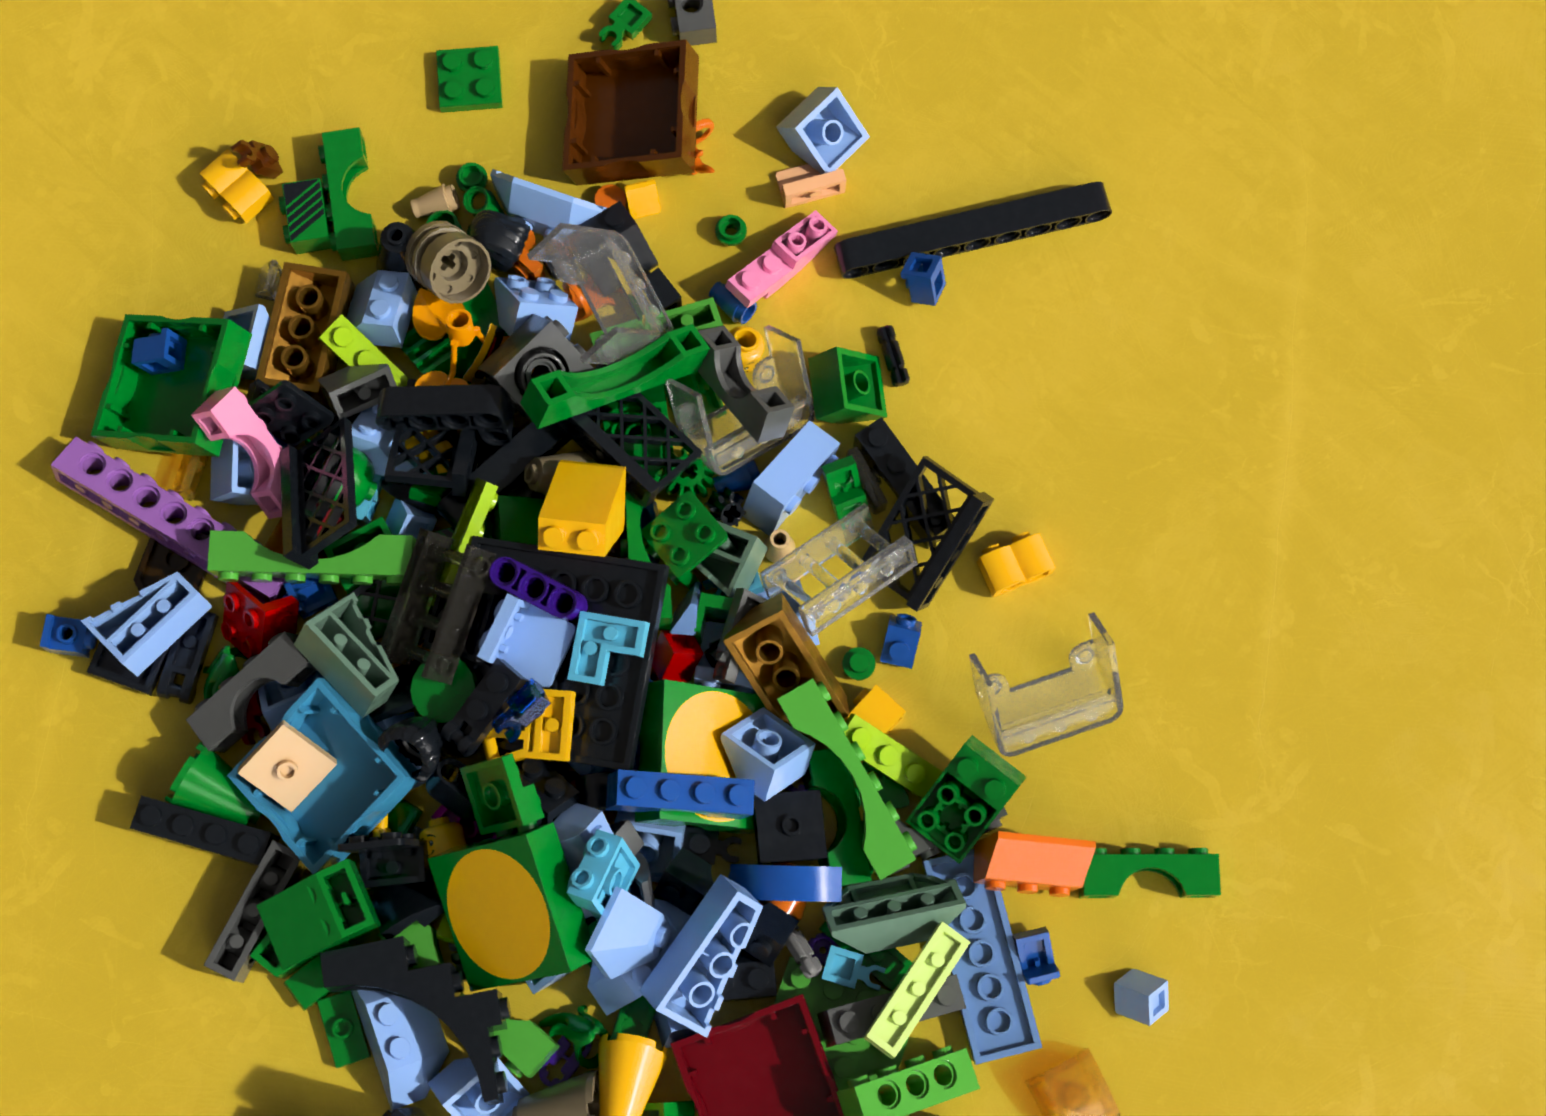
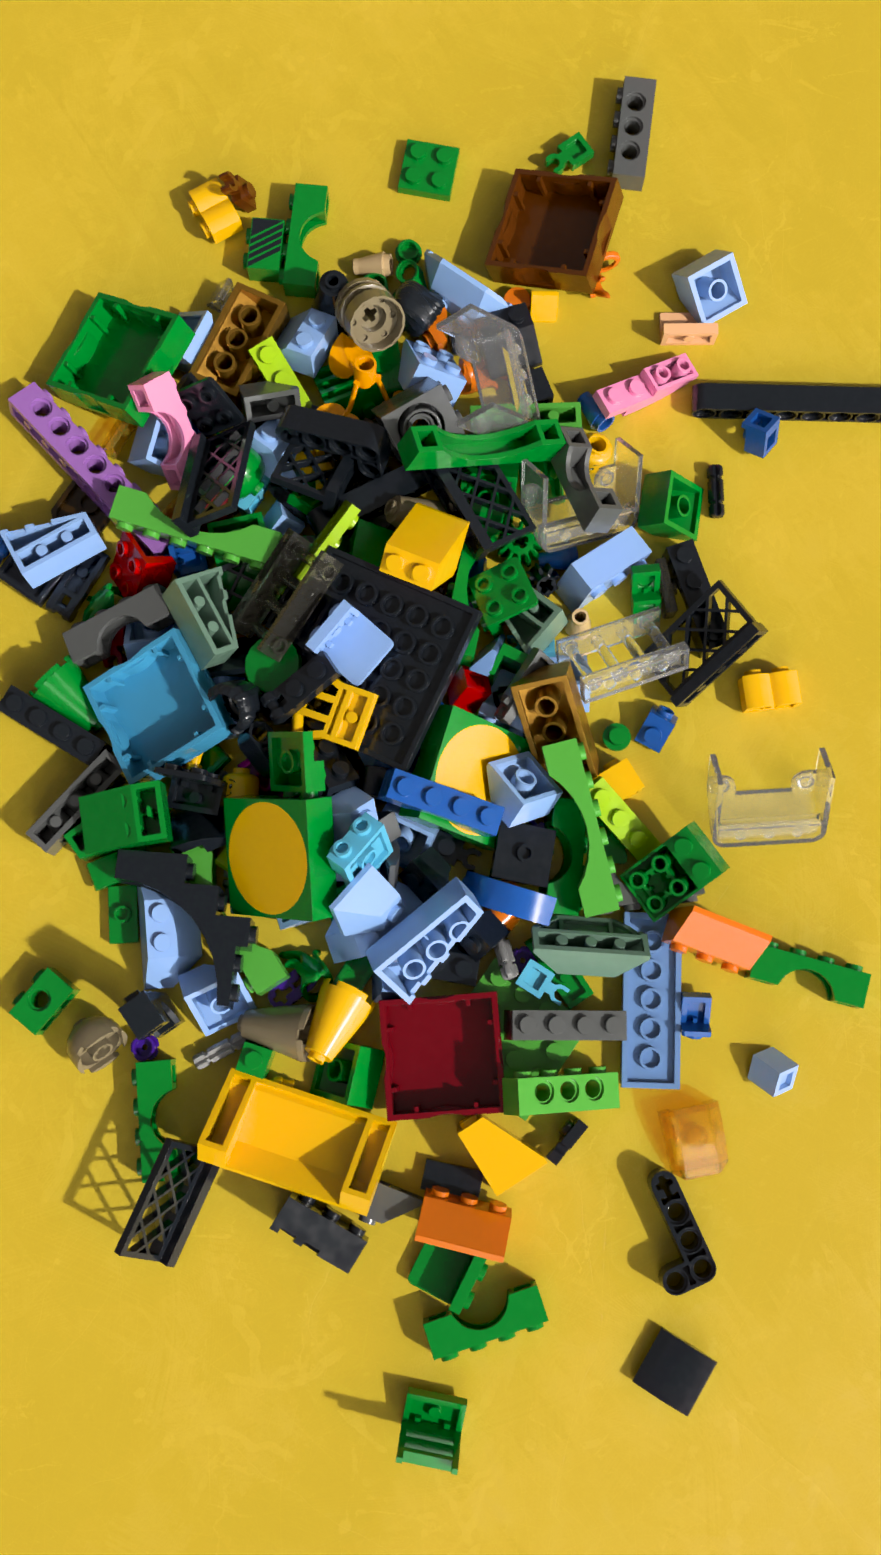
camera: 20 degrees right, 5 degrees up
blue brick [131,328,187,375] -> none
tan plate [237,720,337,813] -> none
sticker [463,323,505,383] -> none
dark purple beam [489,556,588,622] -> none
clear blue plate [492,678,551,743] -> none
medium azure plate [567,611,650,686] -> none
green plate [715,215,747,246] -> none
yellowish green plate [863,921,970,1059] -> none

